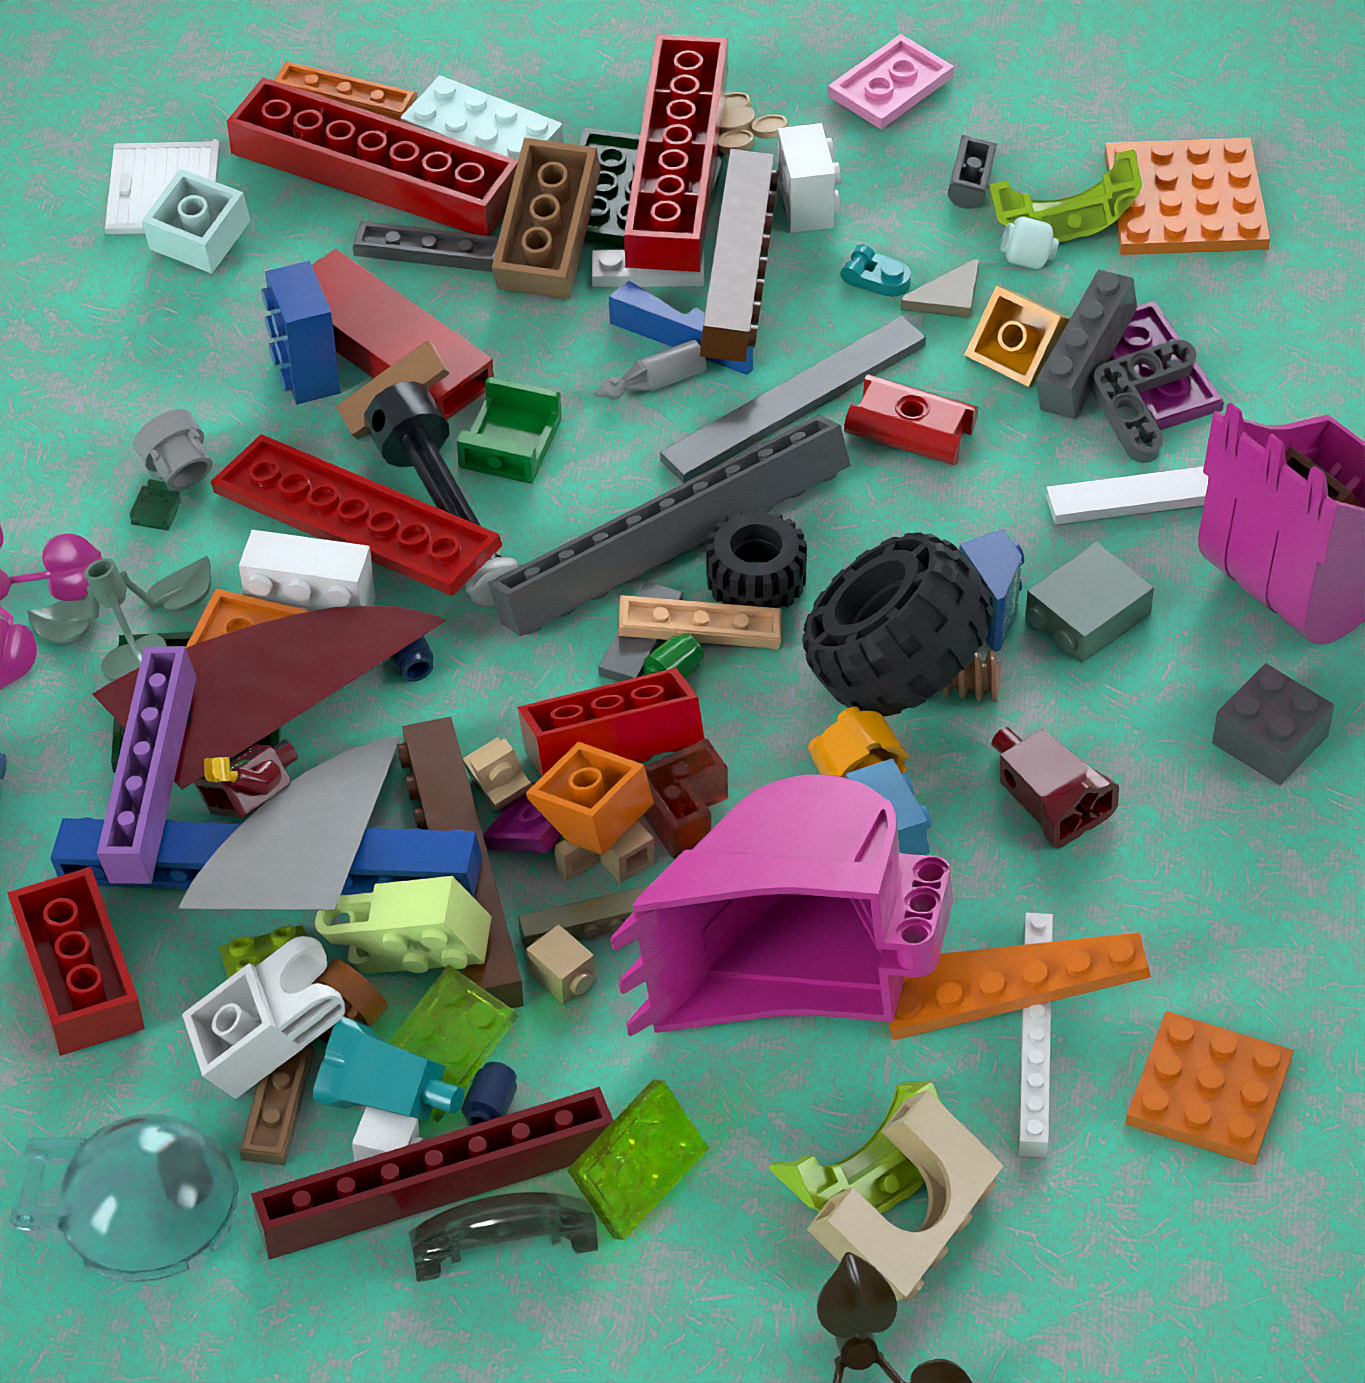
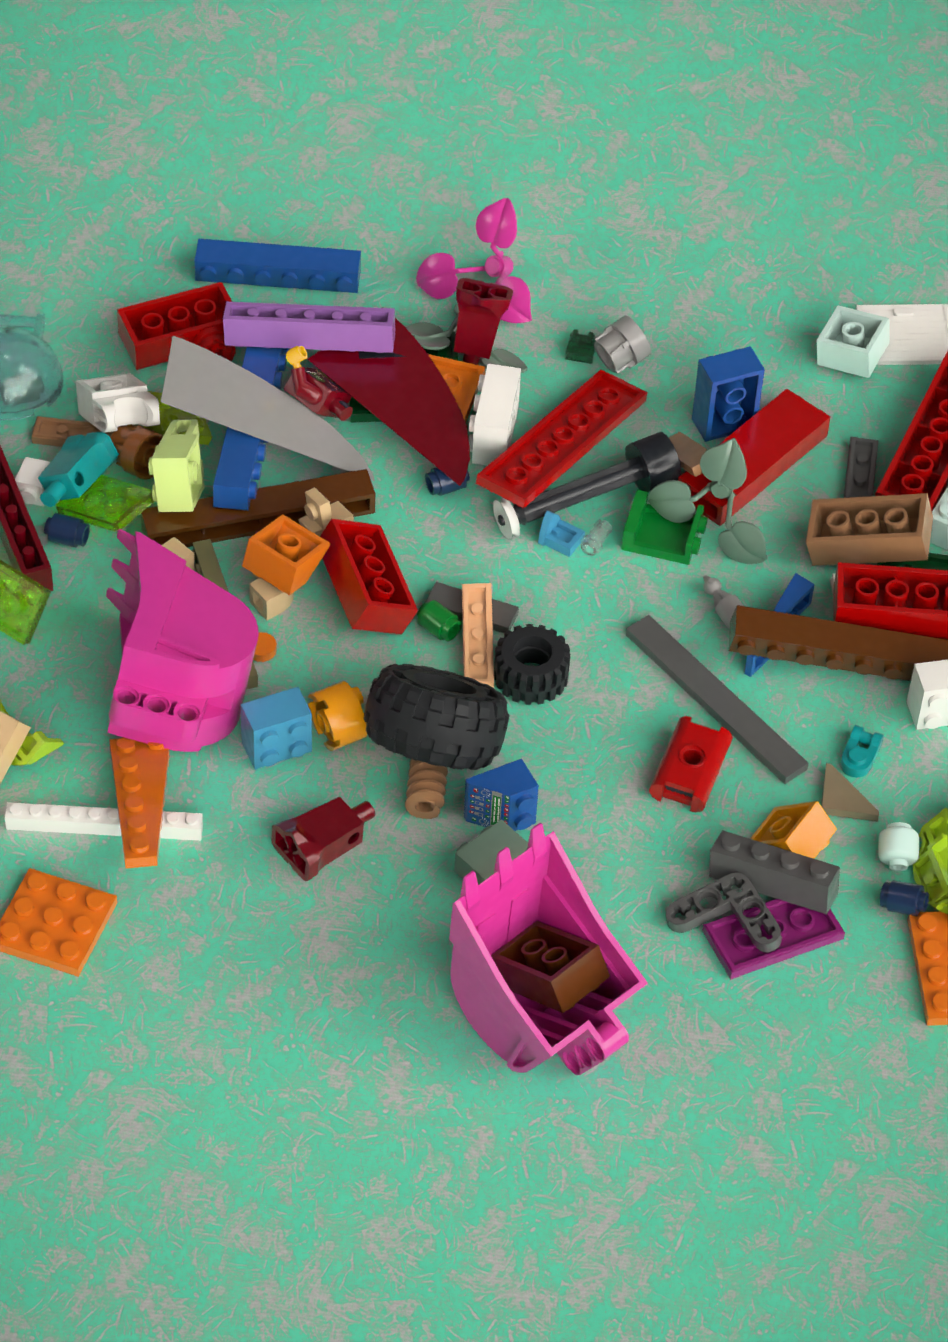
camera: 85 degrees right, 0 degrees up
dark grey brick [489,415,851,636] -> none
clear red brick [643,739,728,860] -> none
white tile [1046,466,1209,525] -> none
dark grey brick [1212,663,1334,785] -> none
none -> red wheel [192,326,236,361]
none -> dark red piece [454,278,513,365]
none -> dark azure tile [538,511,585,557]
none -> clear pin [581,519,613,556]
none -> sand green plant [648,438,767,564]
none -> dark blue brick [880,880,929,916]

